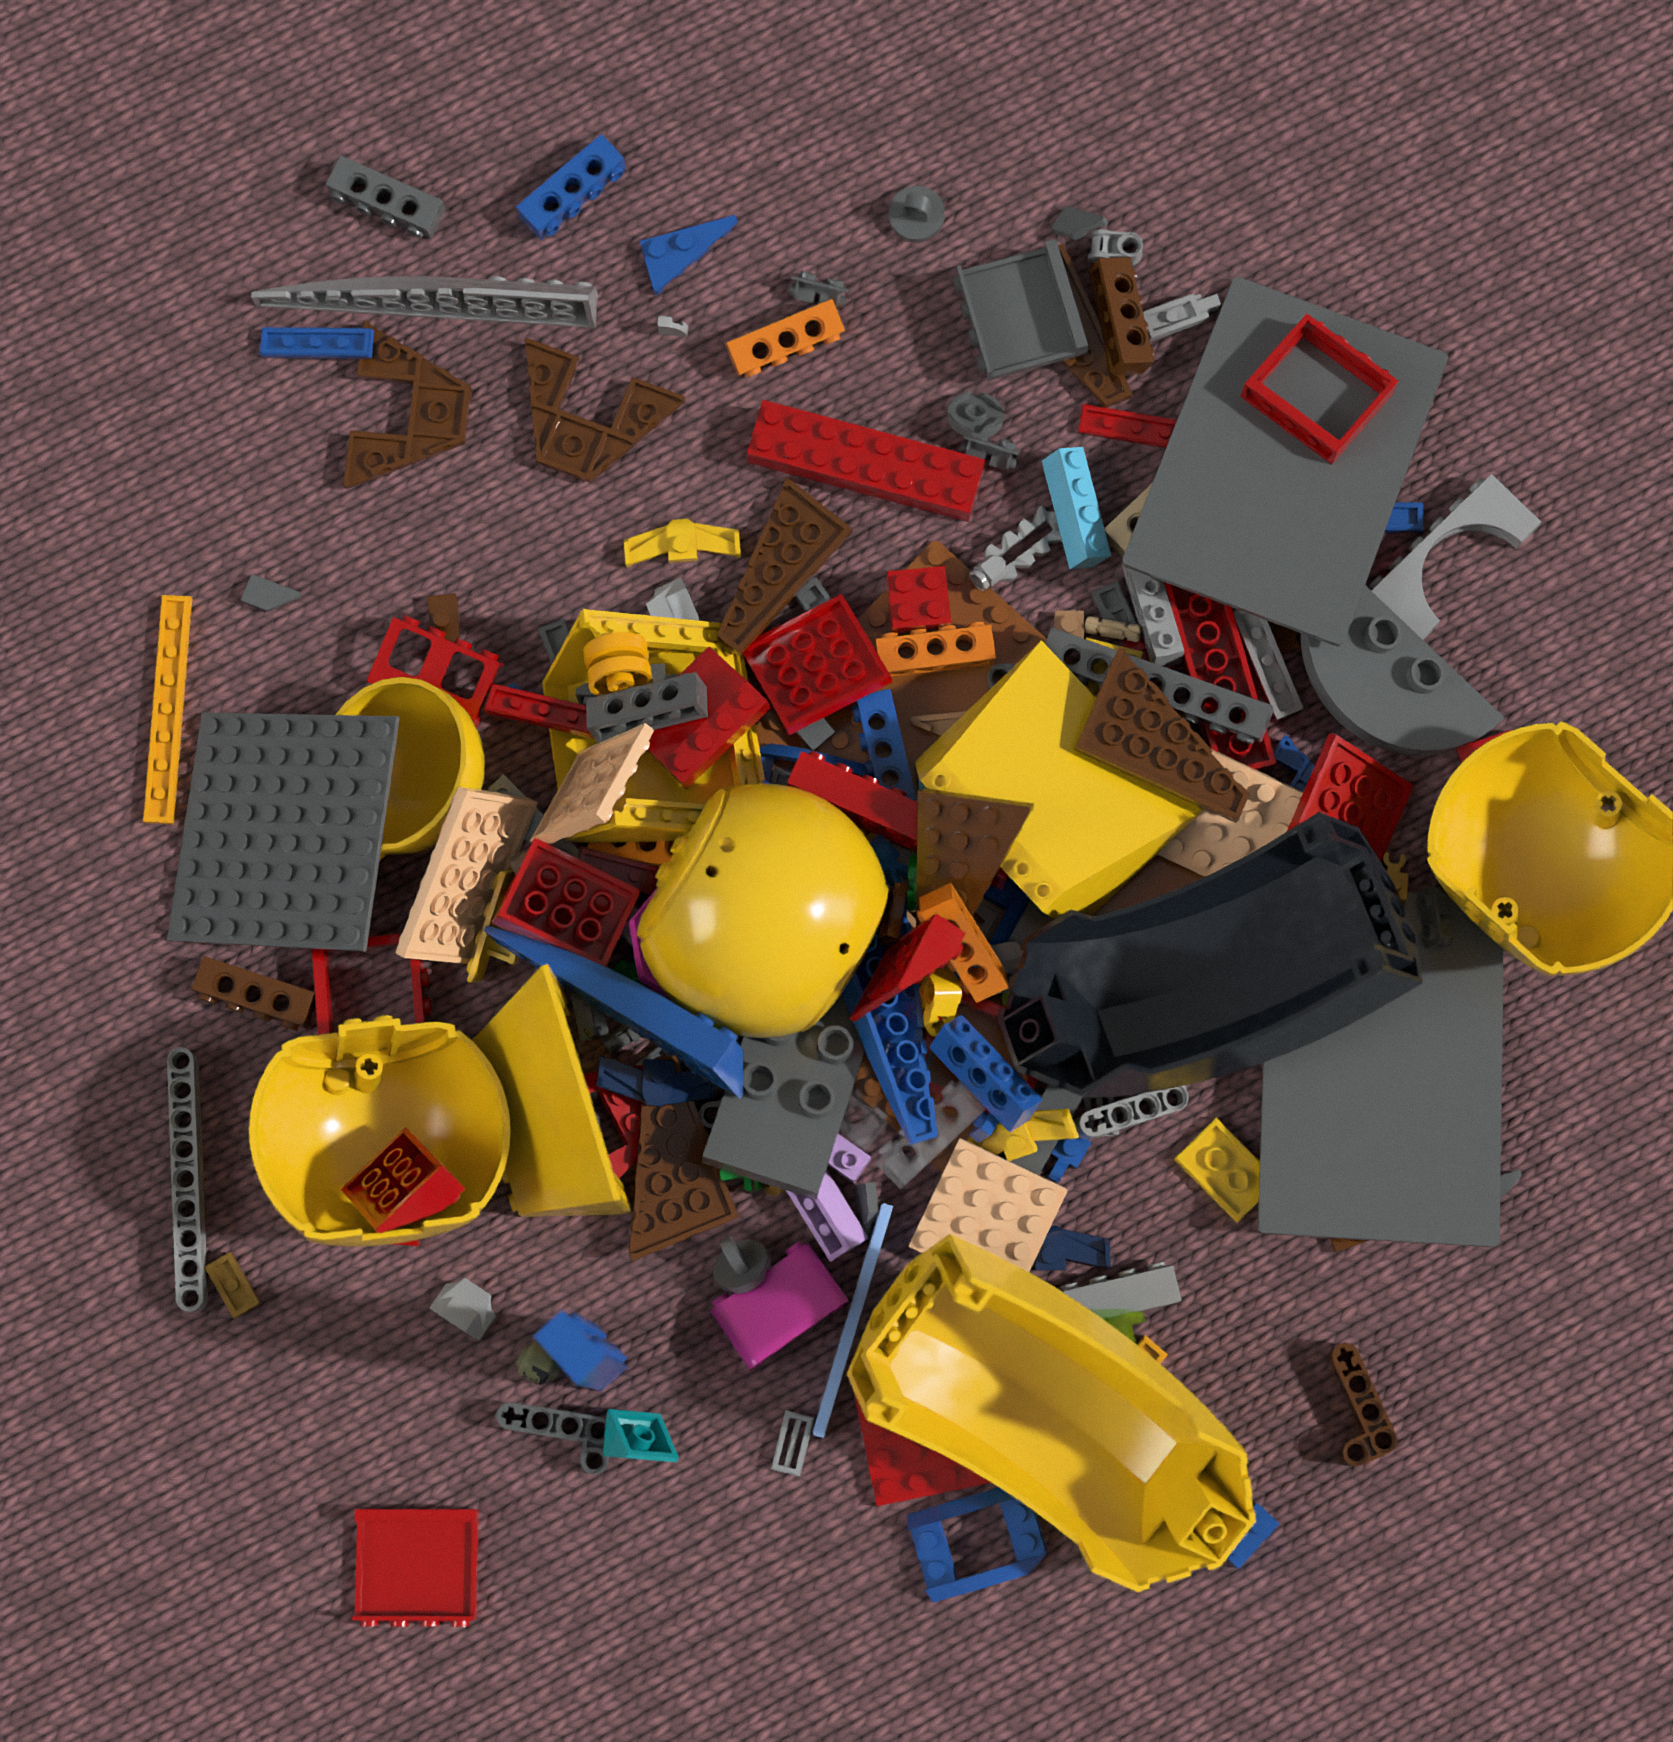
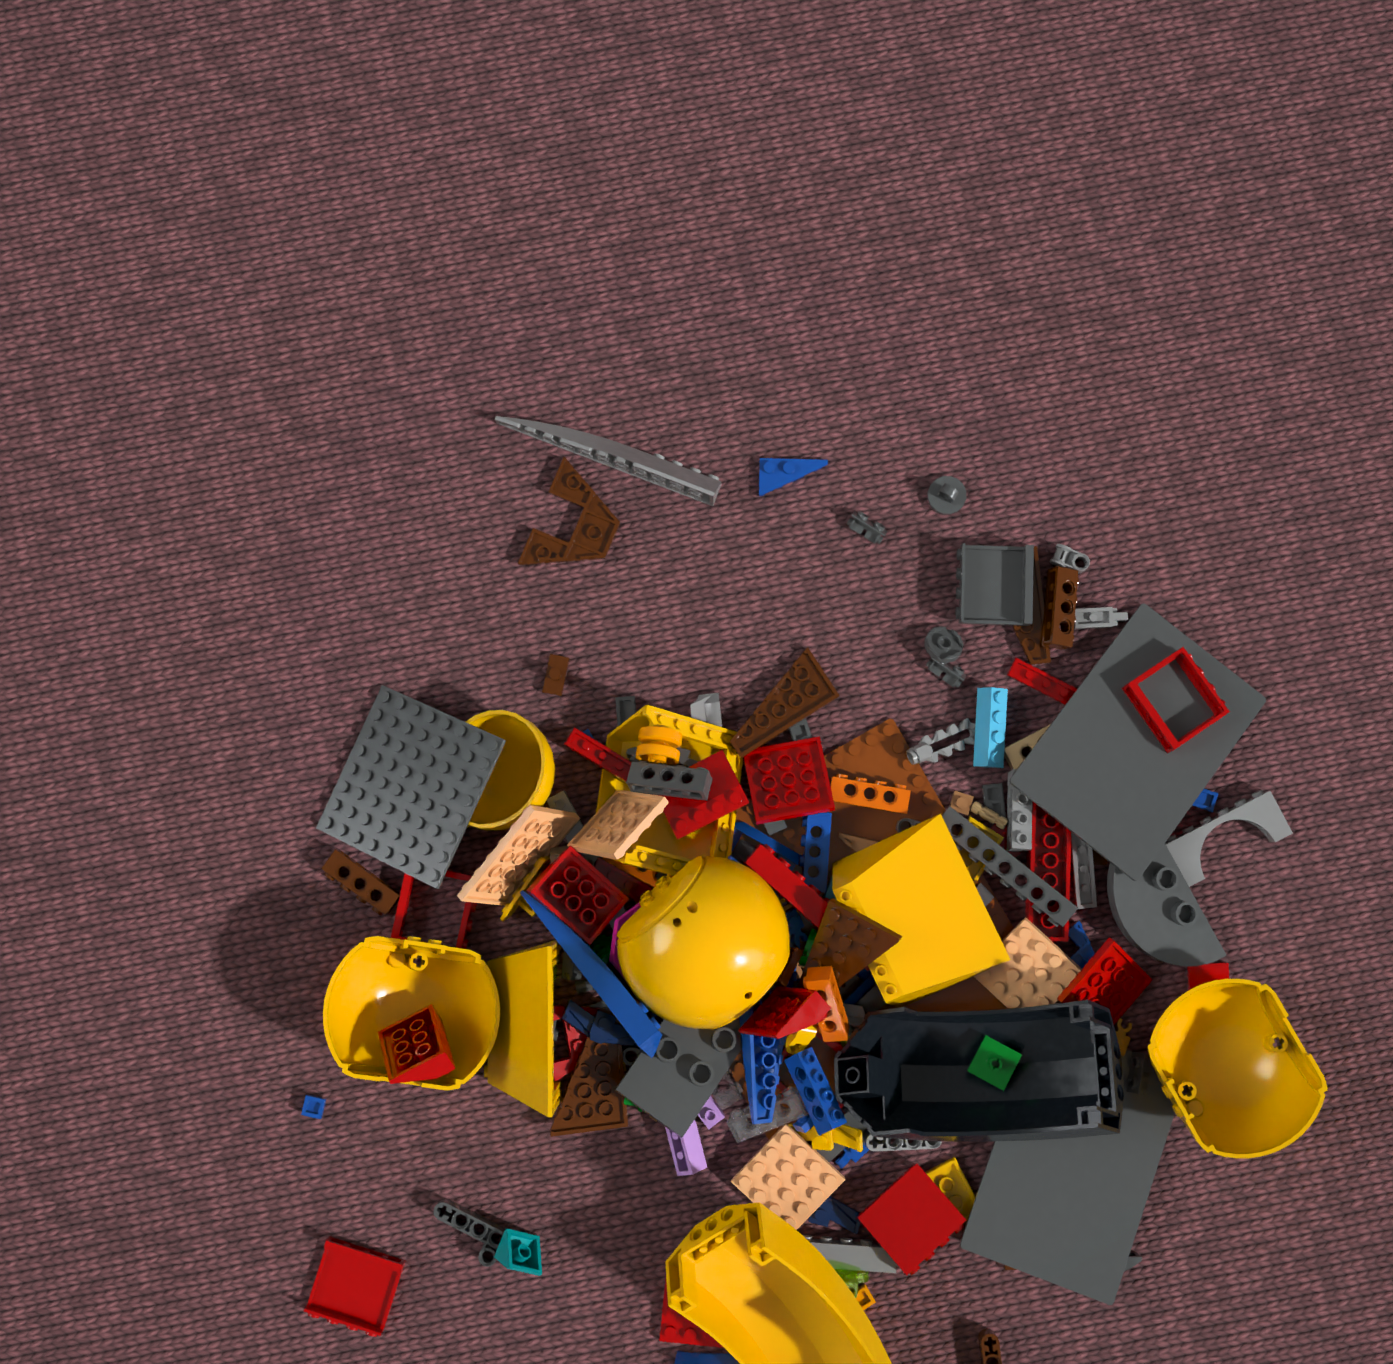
camera: 15 degrees right, 5 degrees up
light orange tile [143,595,192,825] -> none
light grey beam [167,1047,208,1313] -> none
pearl gold plate [204,1252,261,1319] -> none
dark grey tile [241,574,302,613] -> none
blue tile [259,327,374,359] -> none
dark grey brick [325,155,446,239] -> none
red window [366,615,504,728] -> none
light grey slope [430,1277,496,1341] -> none
olive head [515,1341,561,1386] -> none
blue brick [516,134,626,240] -> none
reddish brown wing [525,338,686,483] -> none
blue brick [534,1310,628,1392] -> none
yellow plate [624,519,741,567] -> none
light grey tile [658,316,688,336] -> none
dark pink windscreen [710,1241,849,1371] -> none
dark grey tile [713,1235,772,1294] -> none
orange brick [724,299,845,378] -> none
red brick [747,400,985,522] -> none
light grey tile [771,1410,815,1476] -> none
light blue tile [812,1203,893,1438] -> none
dark grey tile [853,1182,879,1240] -> none
red brick [885,566,951,634] -> none
dark grey tile [1051,206,1108,240] -> none
reddish brown wing [1074,646,1249,823] -> none
none -> blue plate [301,1094,327,1119]
none -> red panel [856,1163,966,1276]
none -> green tile [967,1035,1022,1091]

